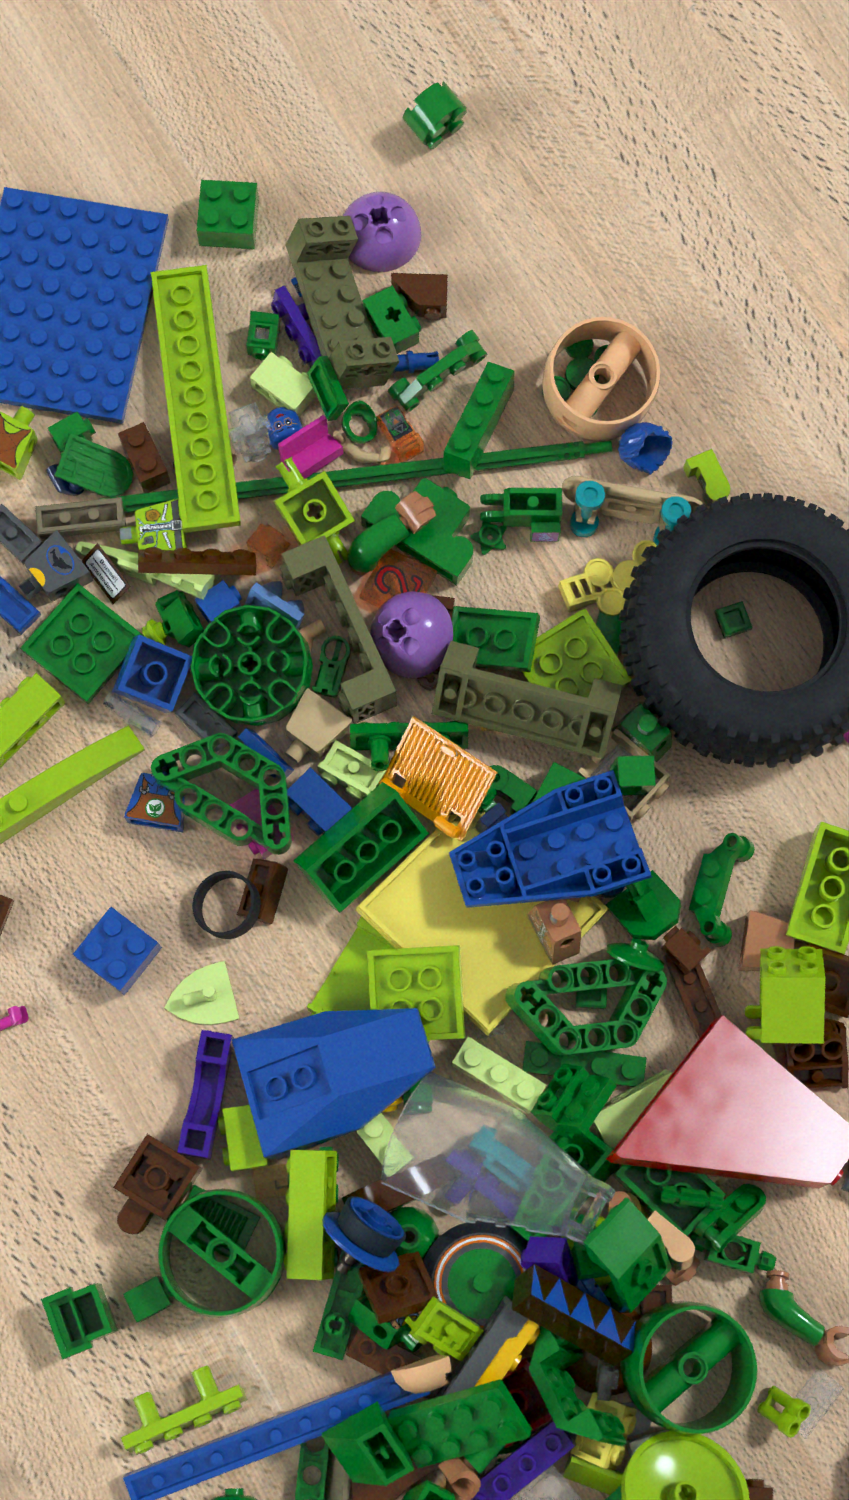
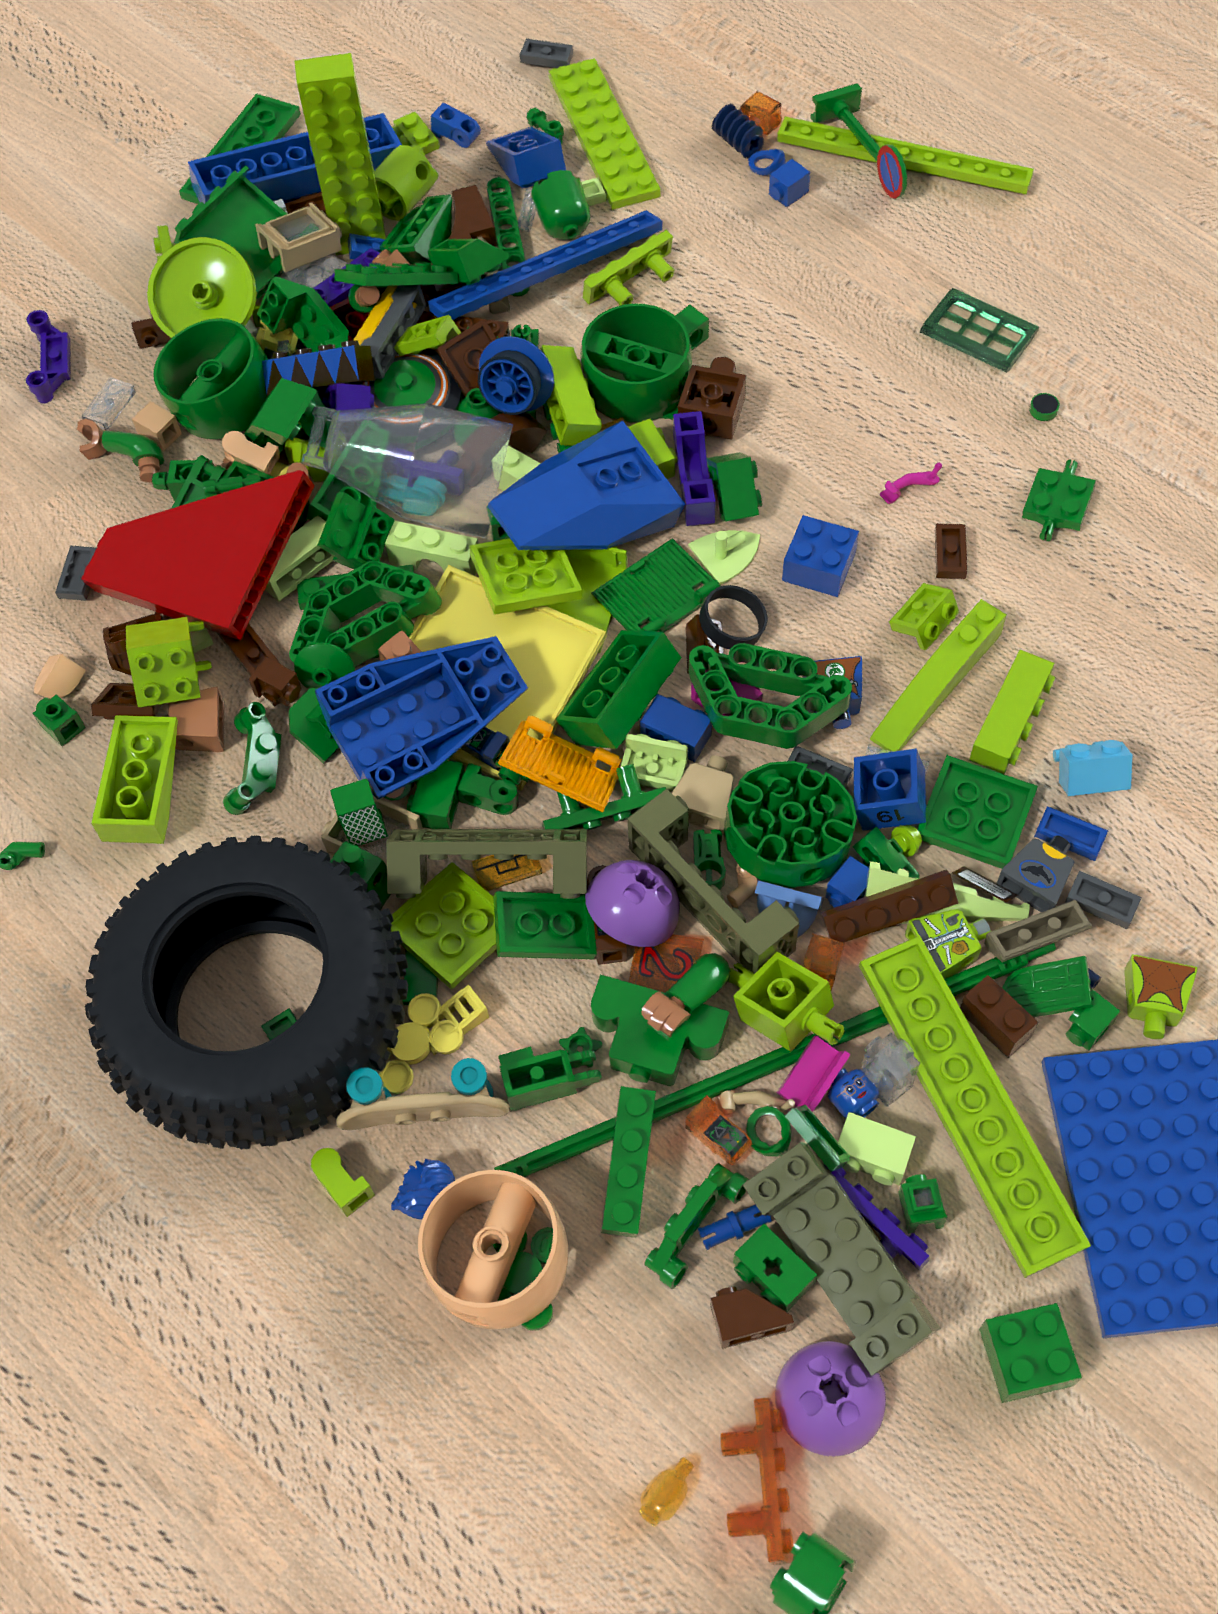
camera: 170 degrees right, 15 degrees down
green plate [41,1283,118,1360] -> none
blue plate [238,728,294,778] -> none
light nougat brick [391,1355,451,1394] -> none
lime piece [757,1386,811,1438] -> none
none -> light nougat brick [132,401,182,452]
none -> green window [591,538,721,632]
none -> clear yellow plant [638,1457,694,1526]
none -> green brick [706,452,762,521]
none -> clear orange plate [721,1398,794,1565]
none -> lime bracket [889,583,959,650]

